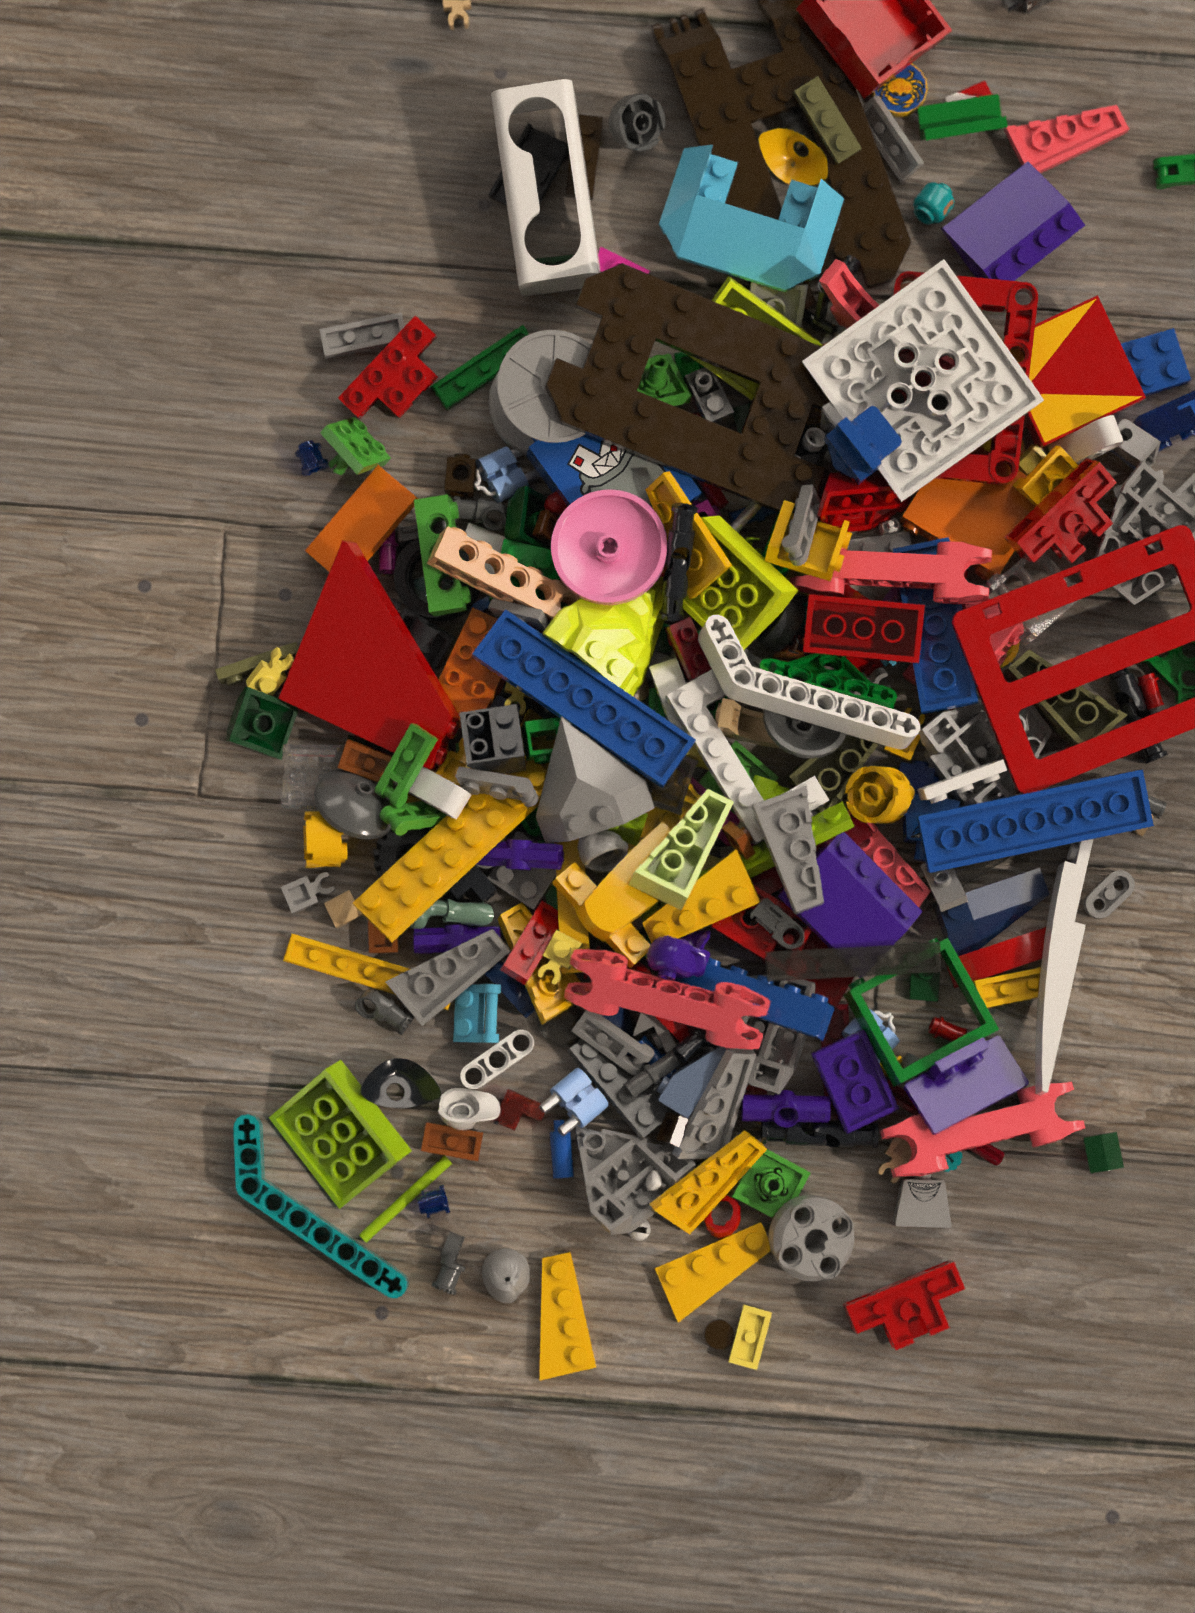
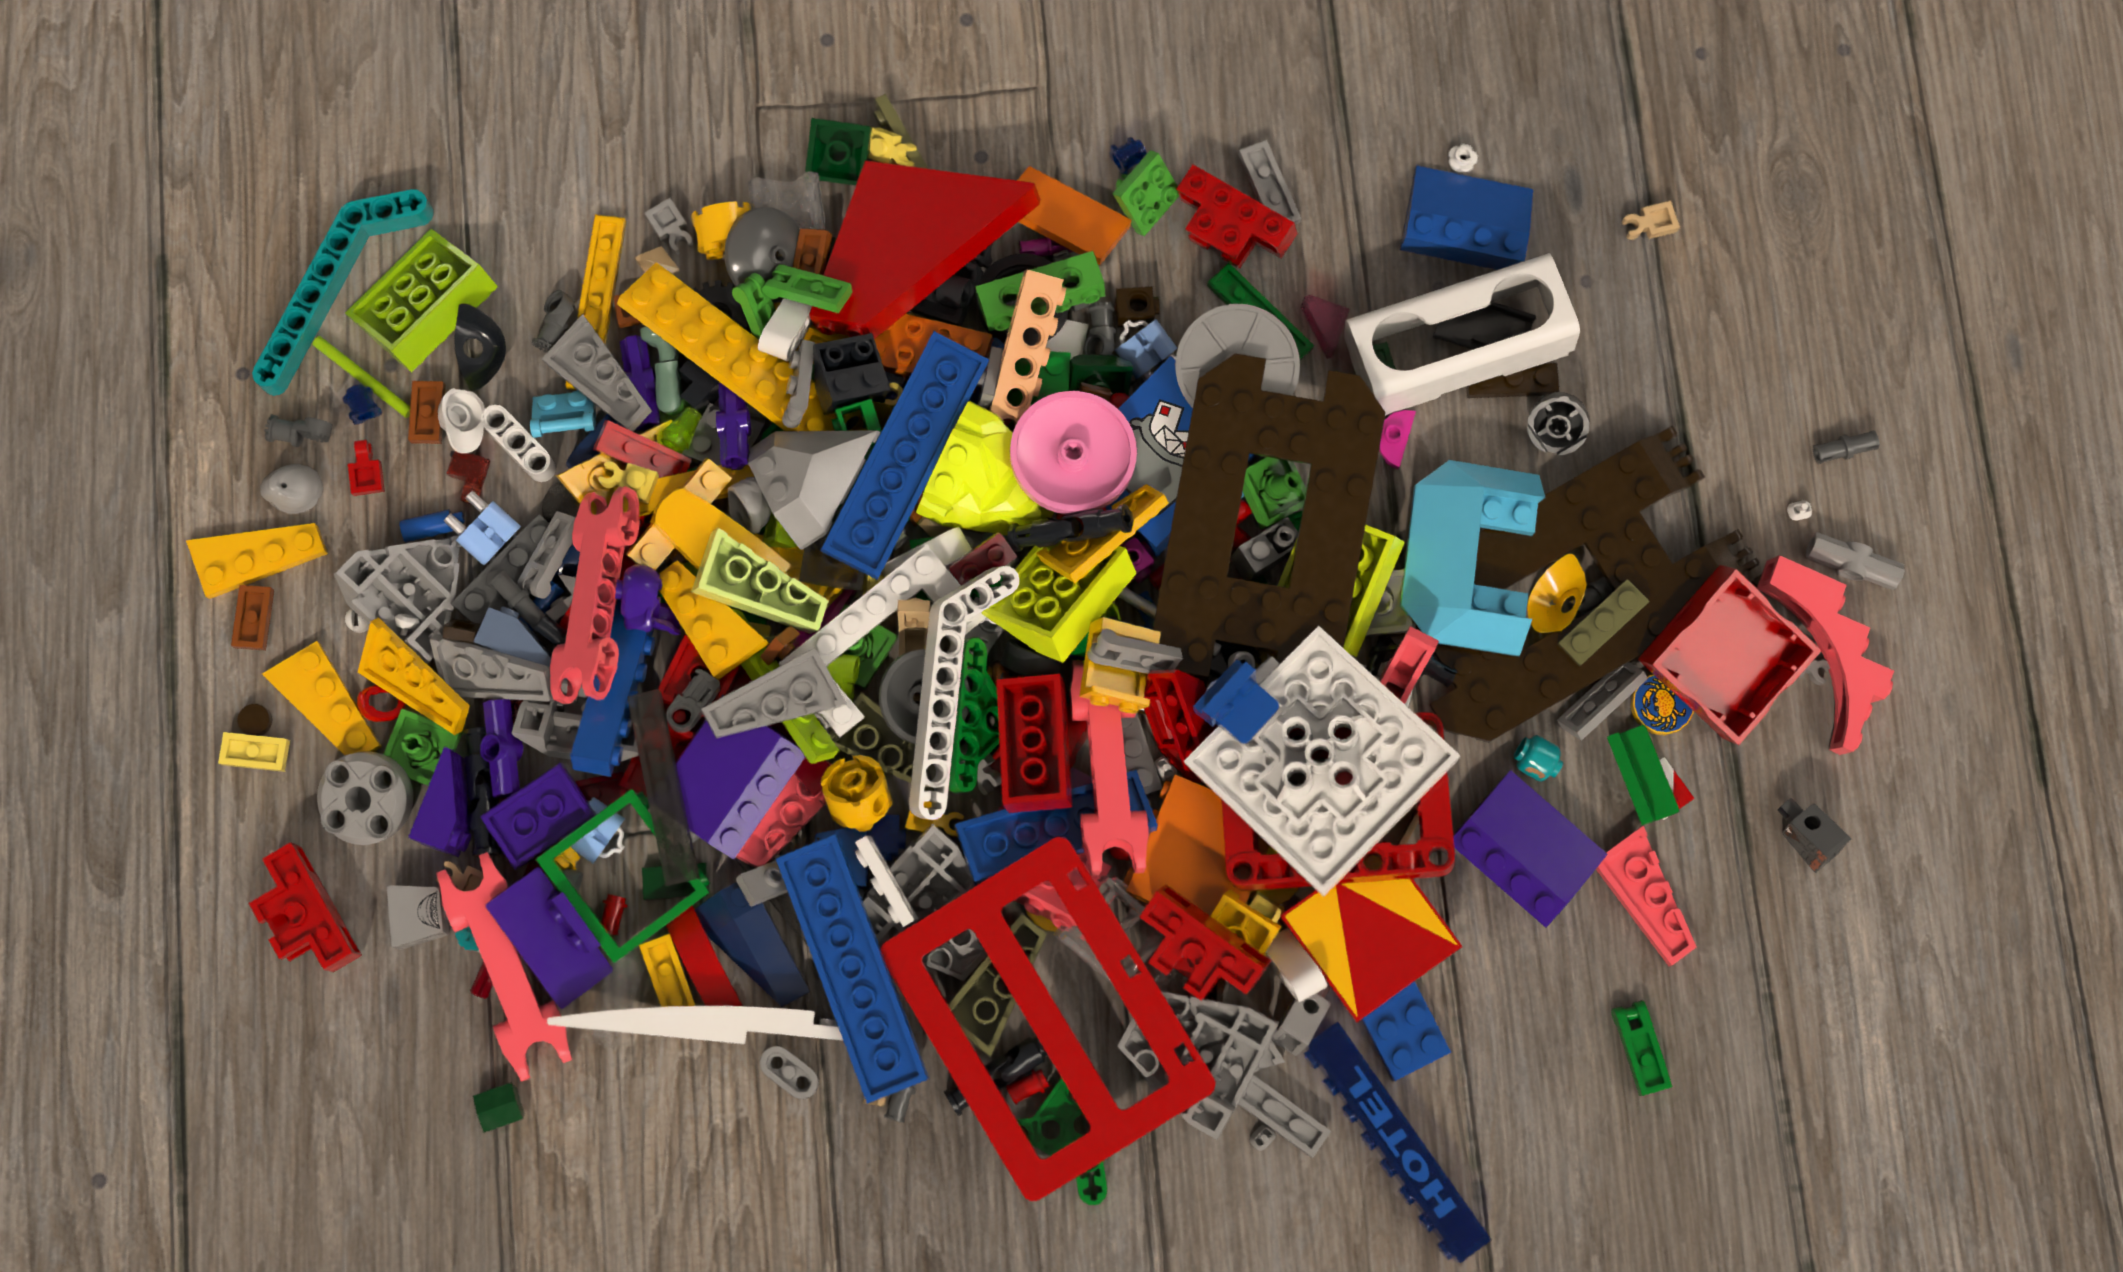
camera: 80 degrees right, 5 degrees down
none -> dark orange plate [231,585,274,651]
none -> red plate [347,440,385,496]
none -> dark purple slope [408,747,471,858]
none -> clear neon green cone [661,407,702,454]
none -> clear pink slope [1301,295,1350,359]
none -> blue slope [1400,165,1533,270]
none -> white plate [1448,144,1478,173]

